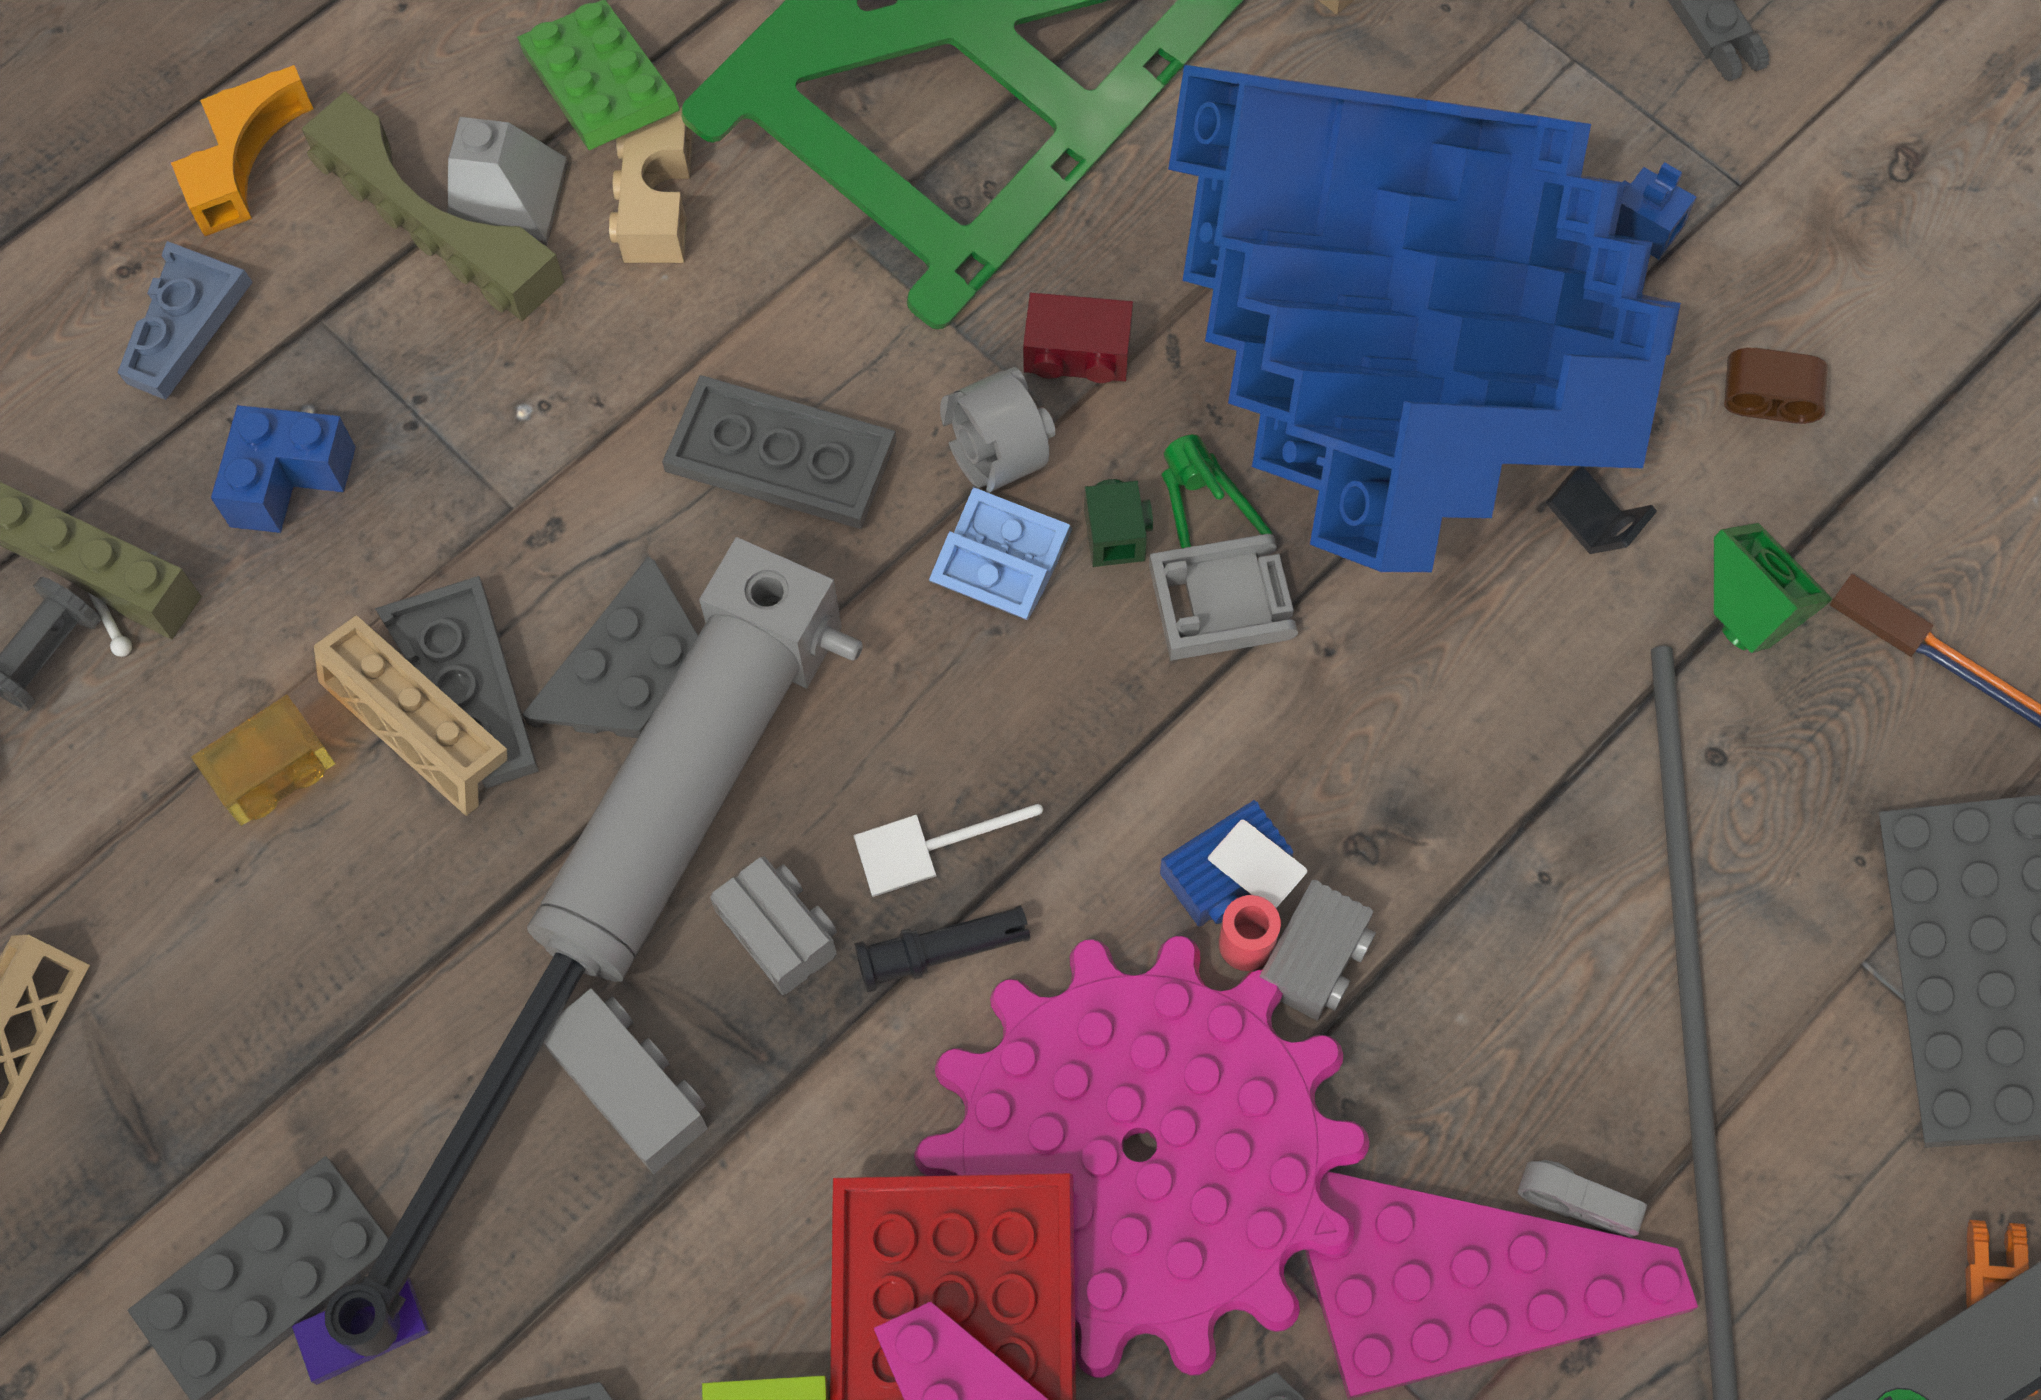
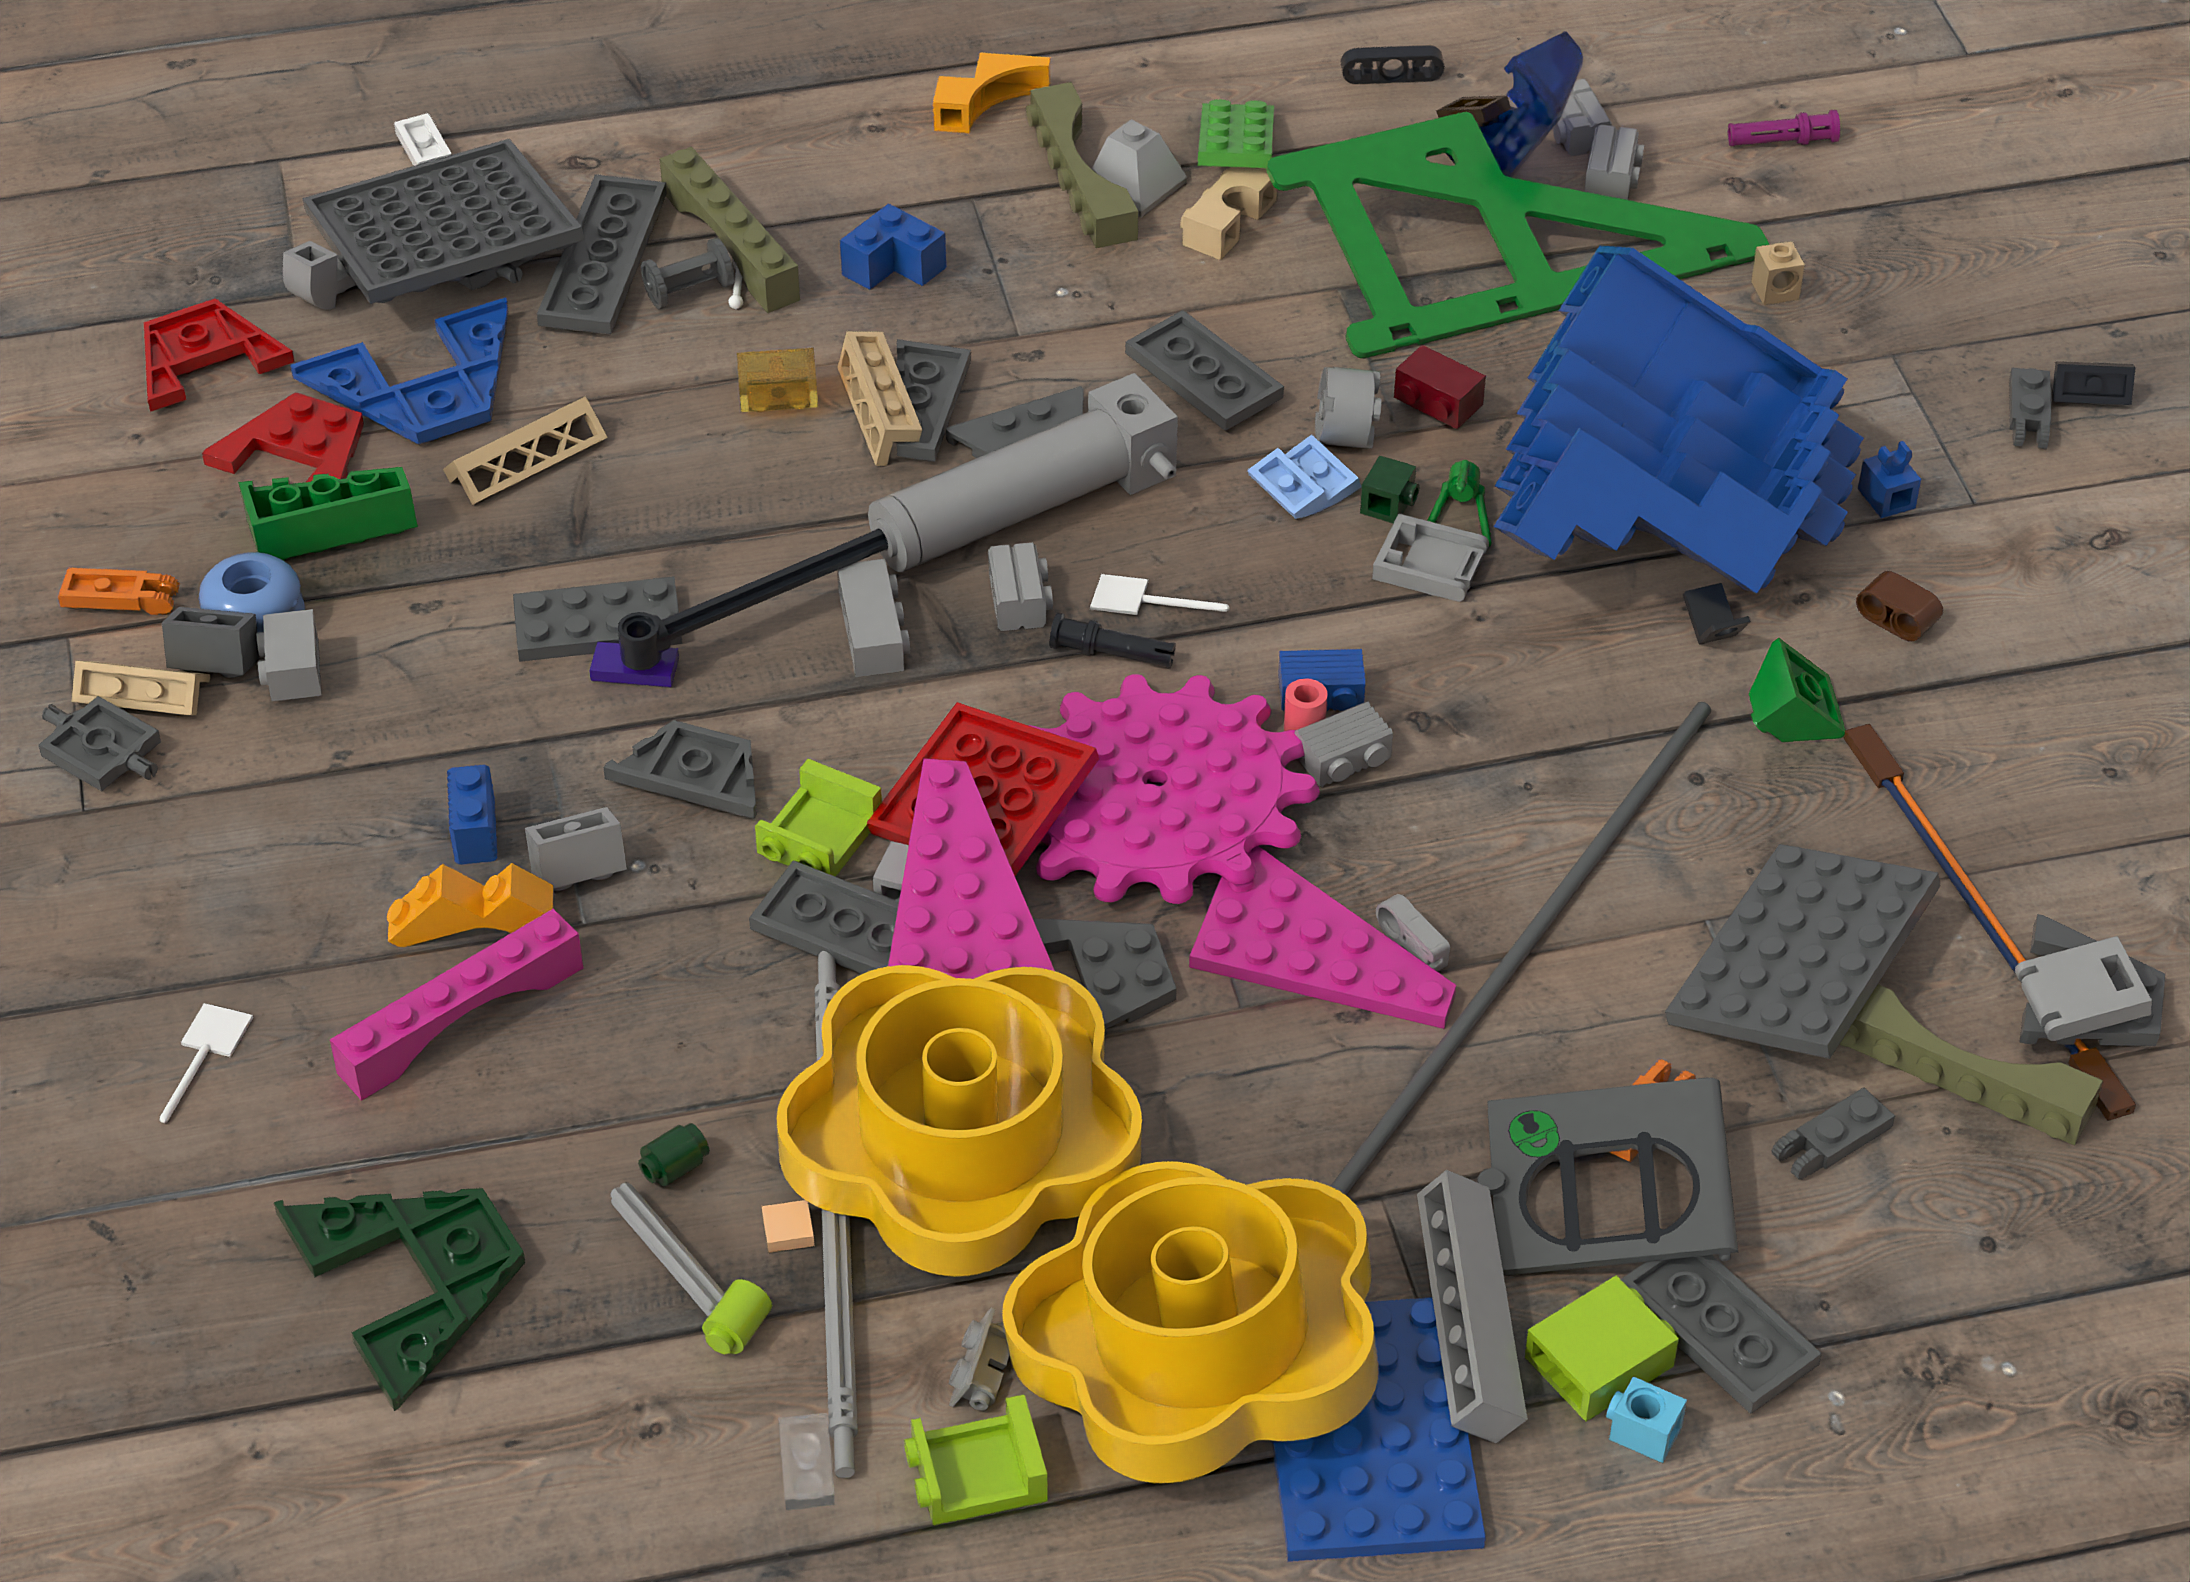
camera: 30 degrees right, 20 degrees down
sand blue wing [117,241,253,400] -> none
white sticker [1208,820,1307,908] -> none

